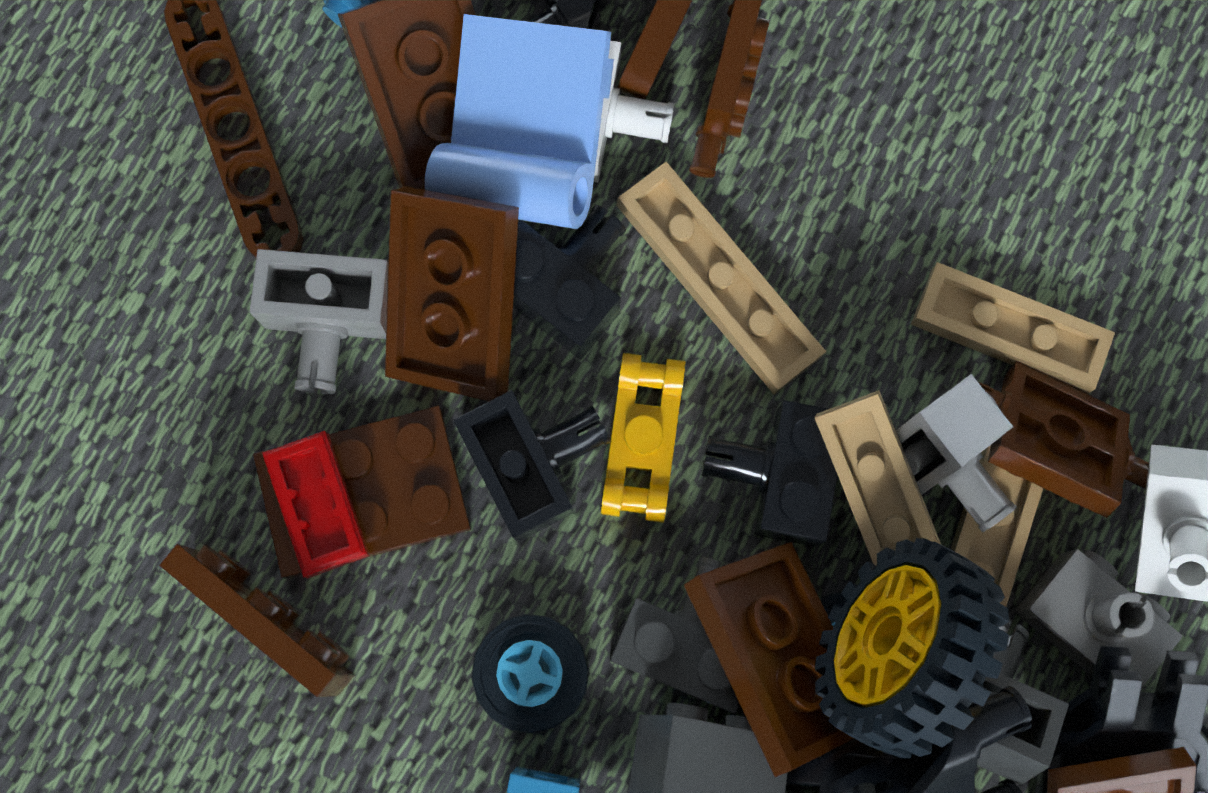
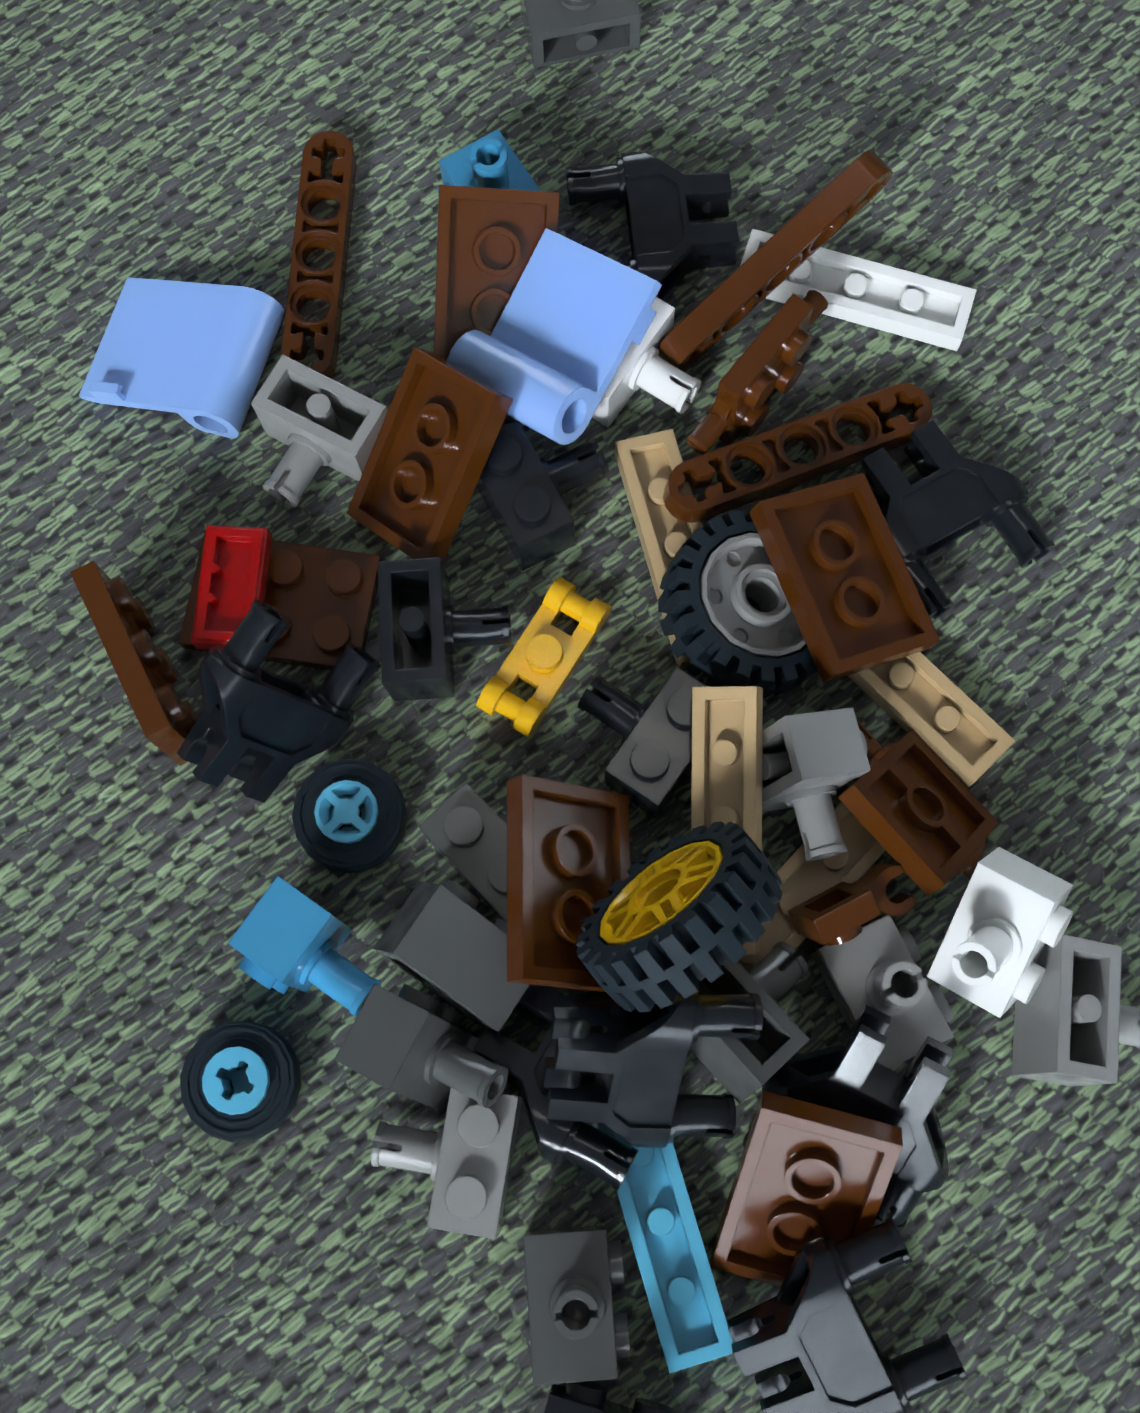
camera: 30 degrees right, 5 degrees down
none -> light blue door [79,277,285,439]
none -> black connector [177,599,381,803]
none -> wheel [658,509,818,699]
none -> reddish brown beam [663,383,933,523]
none -> reddish brown plate [749,473,940,683]
none -> reddish brown plate [788,862,917,946]
none -> black connector [857,420,1056,619]

